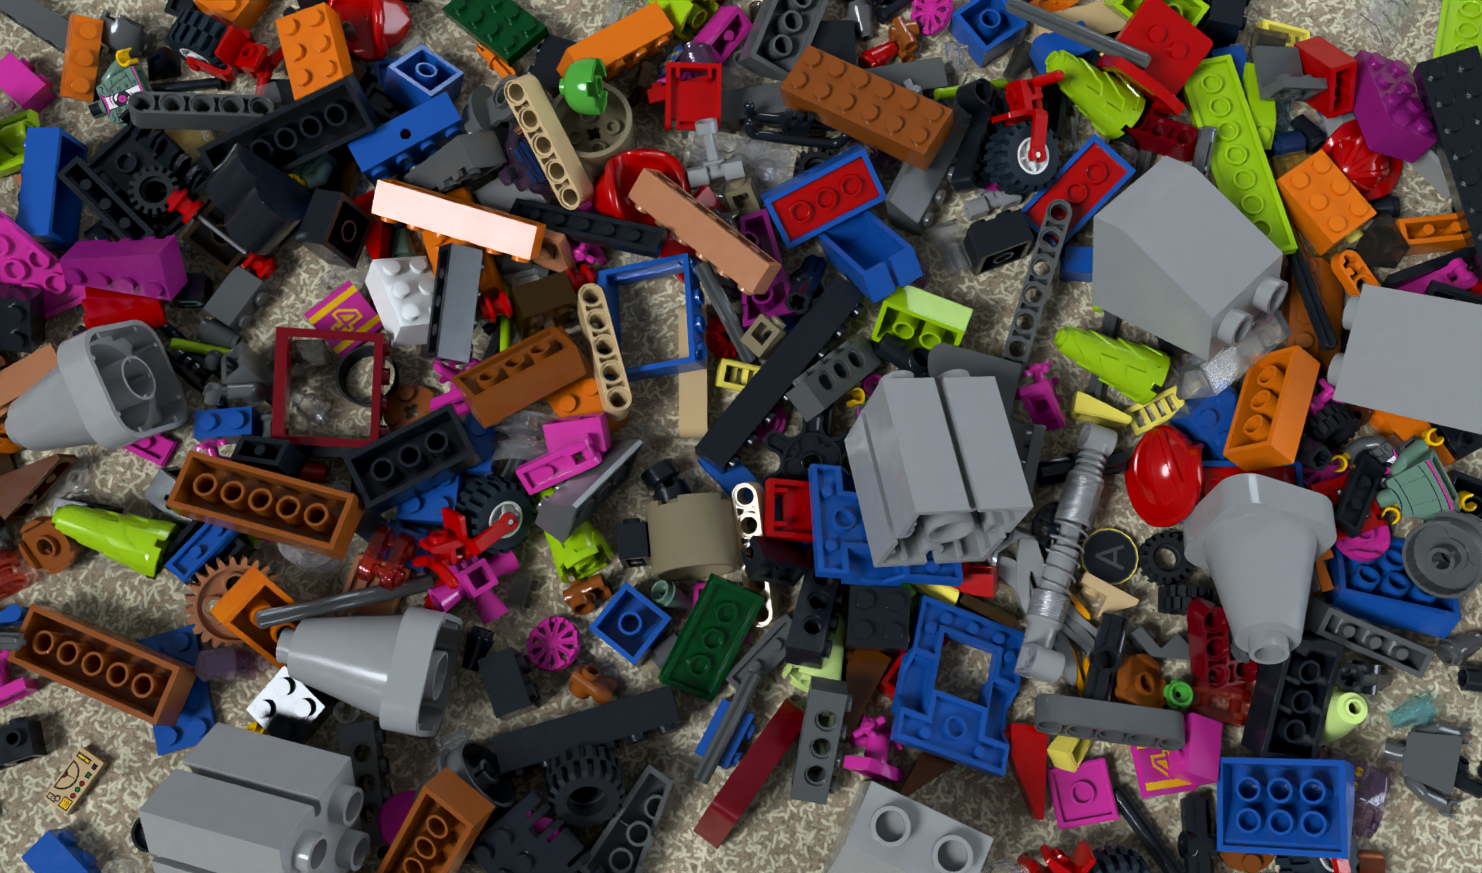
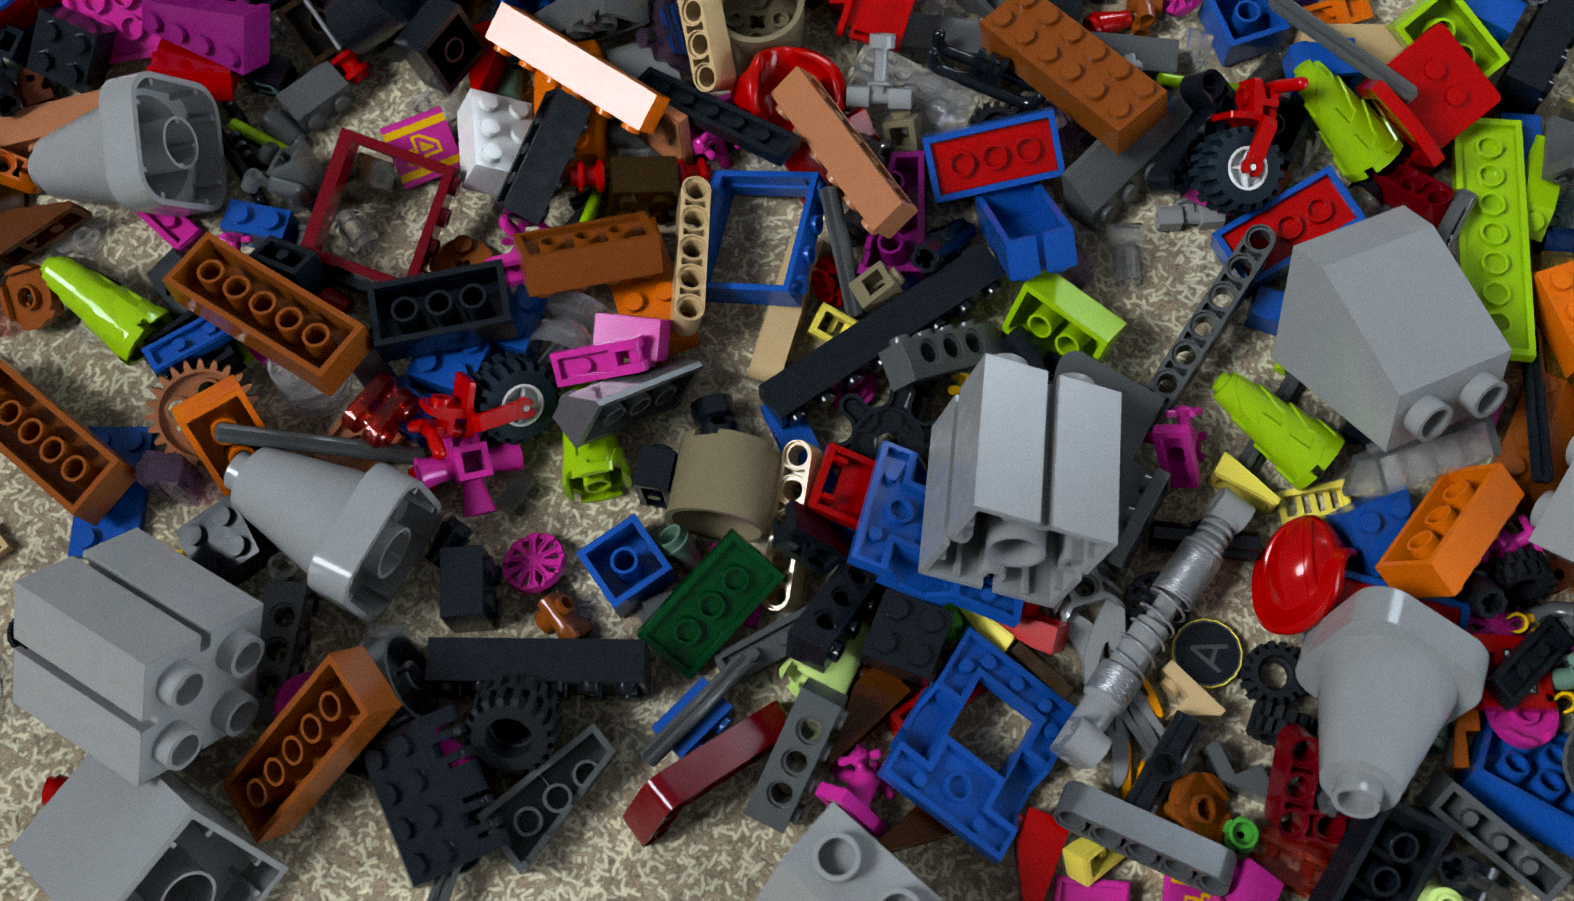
camera: 20 degrees right, 5 degrees down
black tyre [335,345,399,407] -> none
dark orange plate [563,573,614,615] -> none
black brick [961,208,1034,276] -> none

